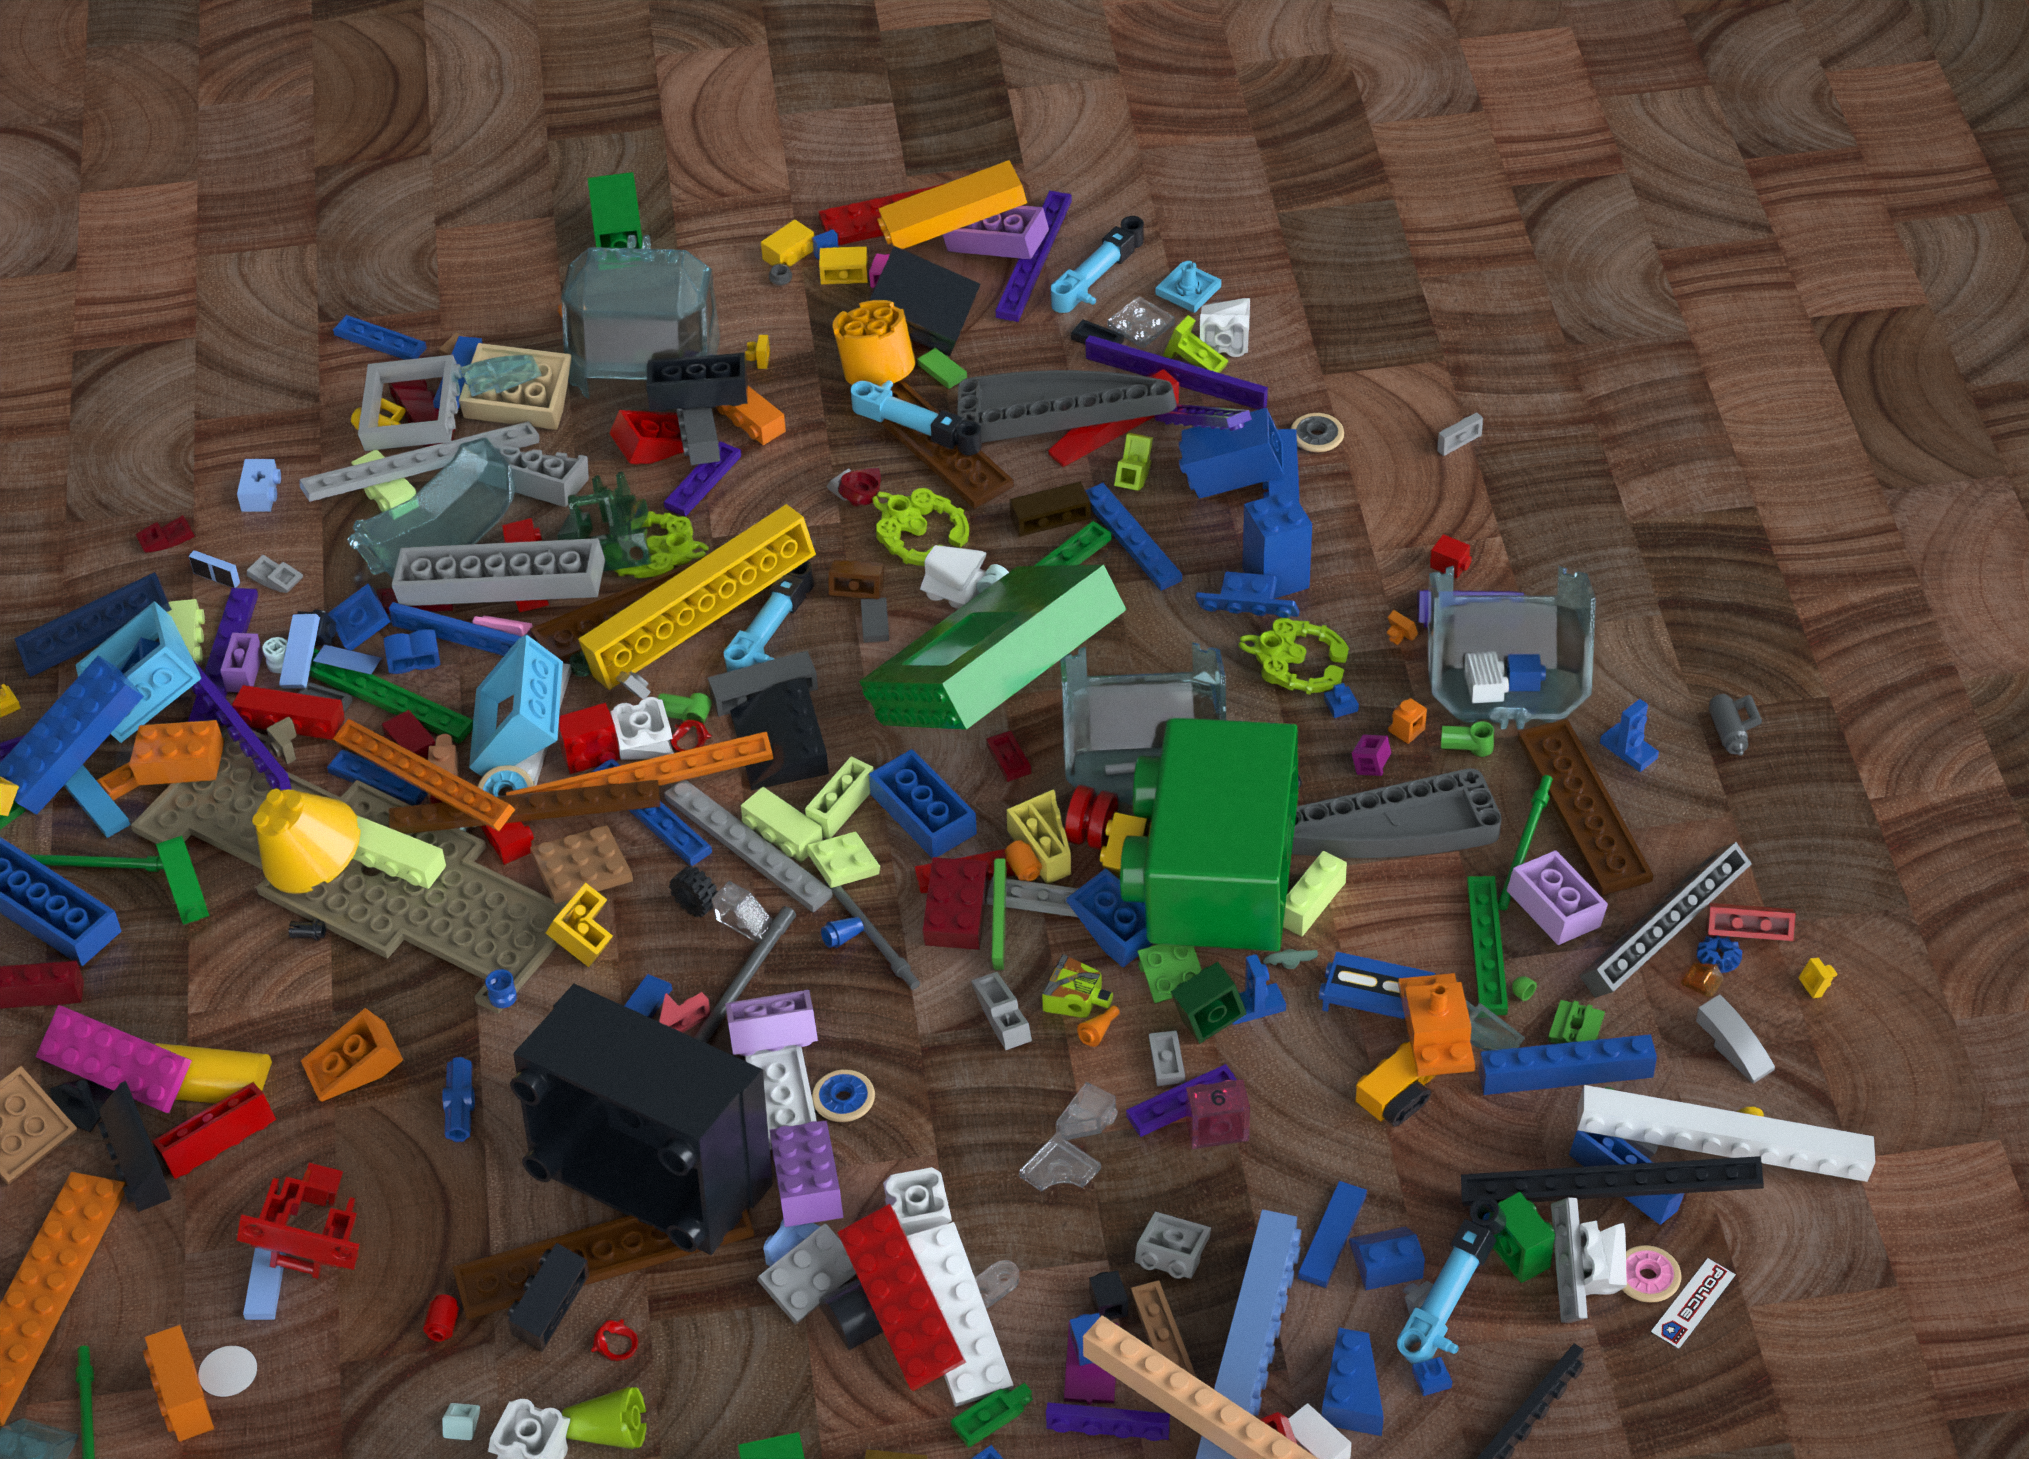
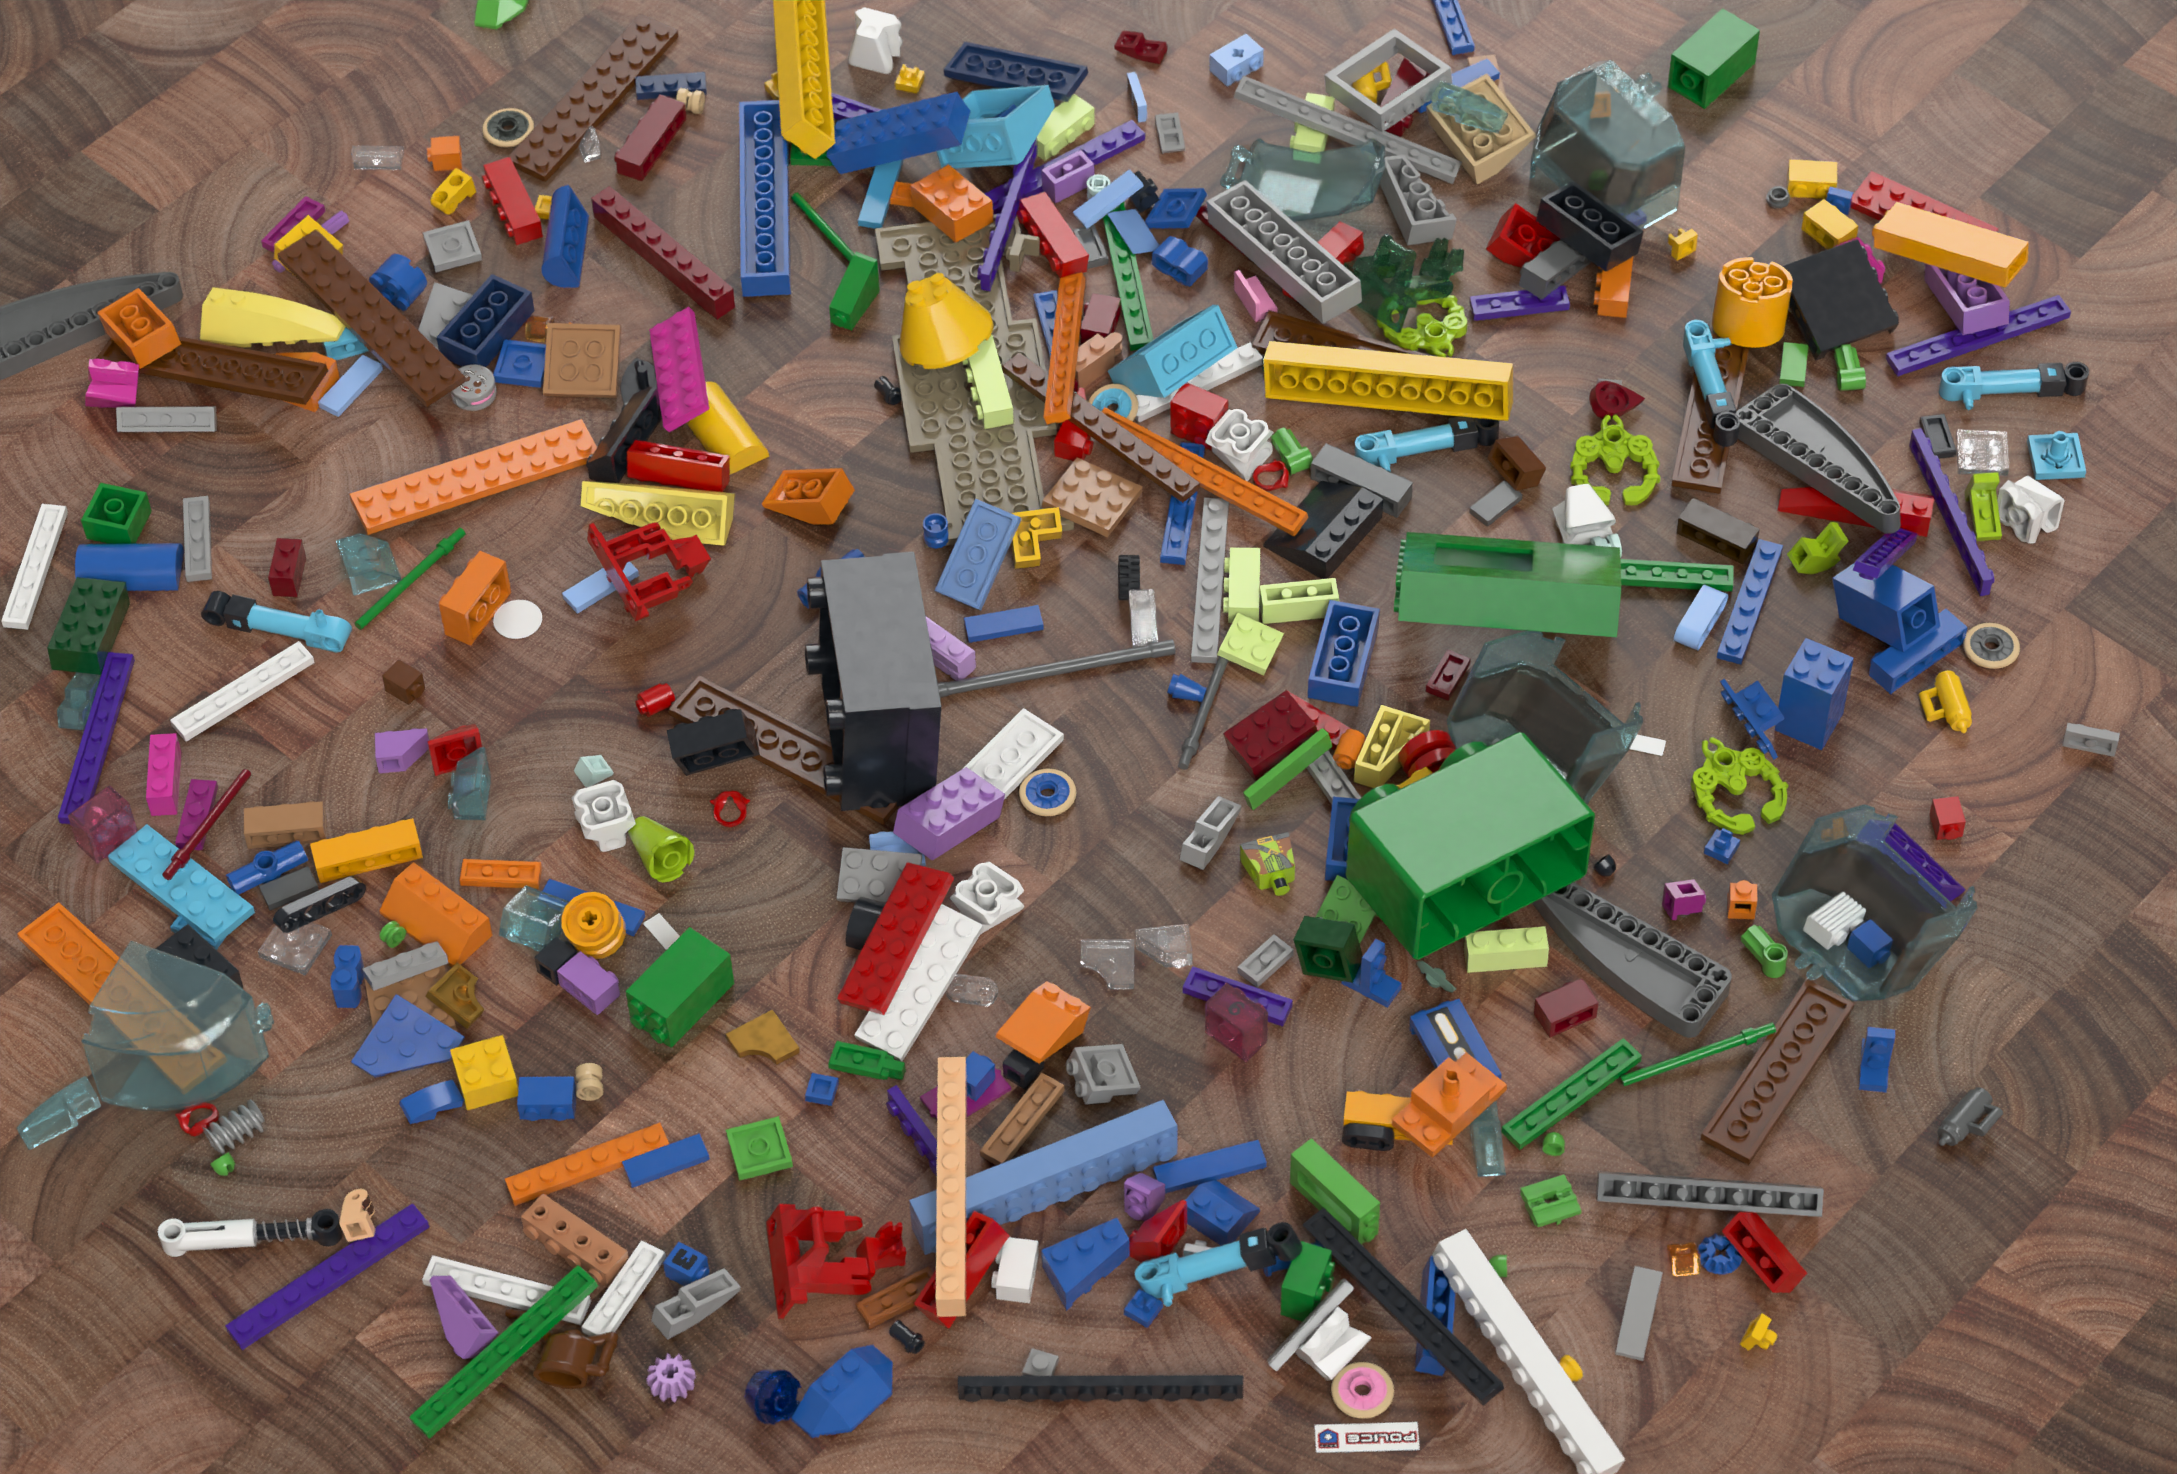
camera: 50 degrees right, 5 degrees up
blue tile [389,602,521,656] -> none
light grey plate [615,671,651,700] -> none
coral slope [659,992,710,1033] -> none
lavender brick [725,990,818,1056] -> none
orange cone [1077,1005,1120,1047] -> none
blue brick [1478,1034,1657,1095] -> none
lavender brick [1507,850,1608,945] -> none
none -> light yellow wedge [581,481,735,546]
none -> medium blue tile [935,498,1022,611]
none -> orange slope [995,981,1091,1064]
none -> medium lavender slope [1124,1173,1165,1221]
none -> red slope [1129,1199,1187,1263]
none -> bright green piece [1290,1138,1380,1244]
none -> dark red brick [1534,979,1598,1038]
none -> light blue beam [1674,585,1728,651]
none -> bright green piece [1834,344,1866,391]
none -> yellow piece [1918,671,1972,734]

